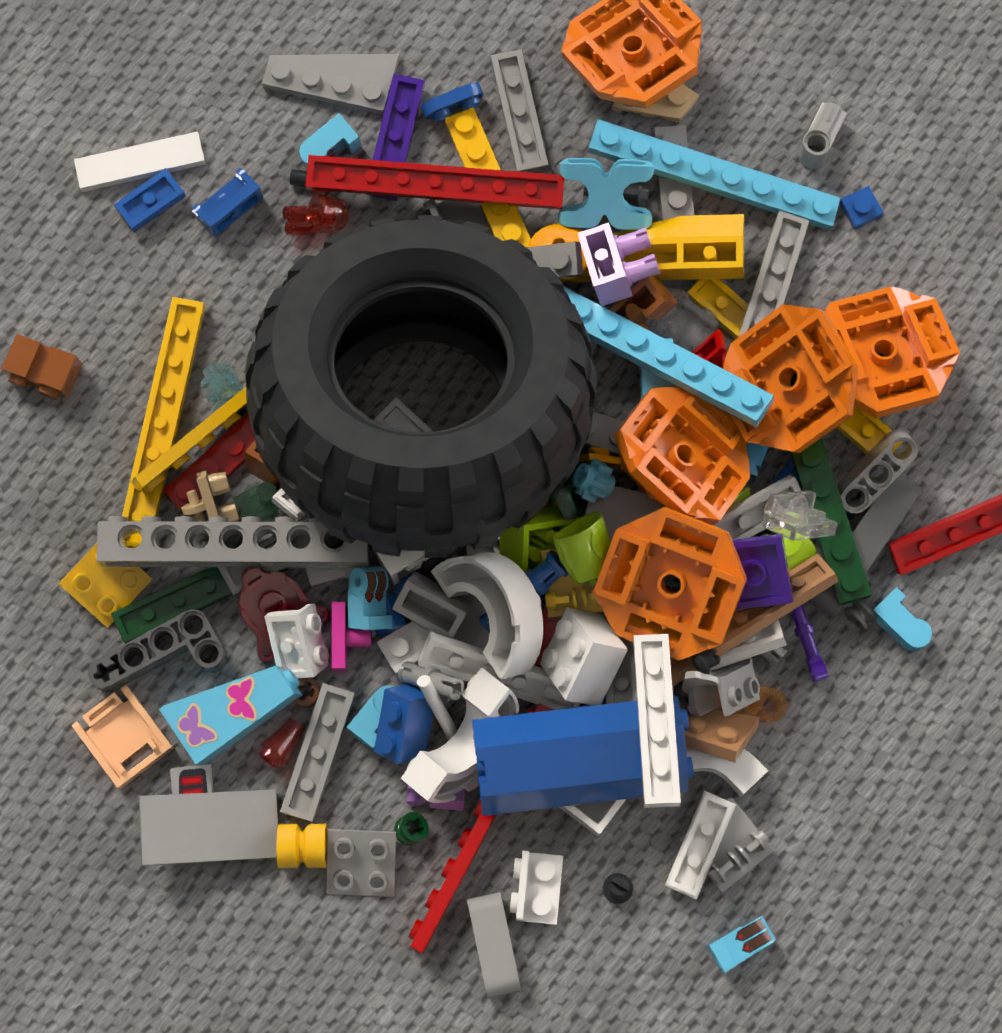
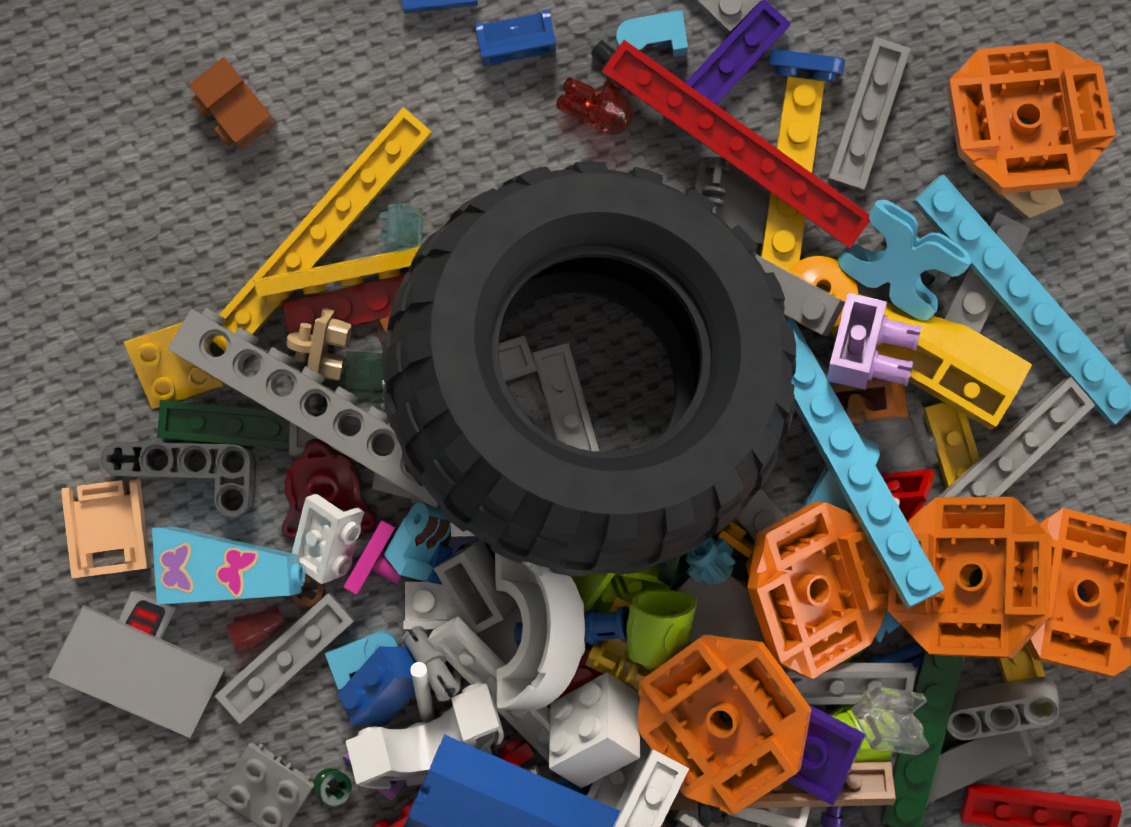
camera: 25 degrees right, 10 degrees up
yellow wheel [276,824,328,869] -> none

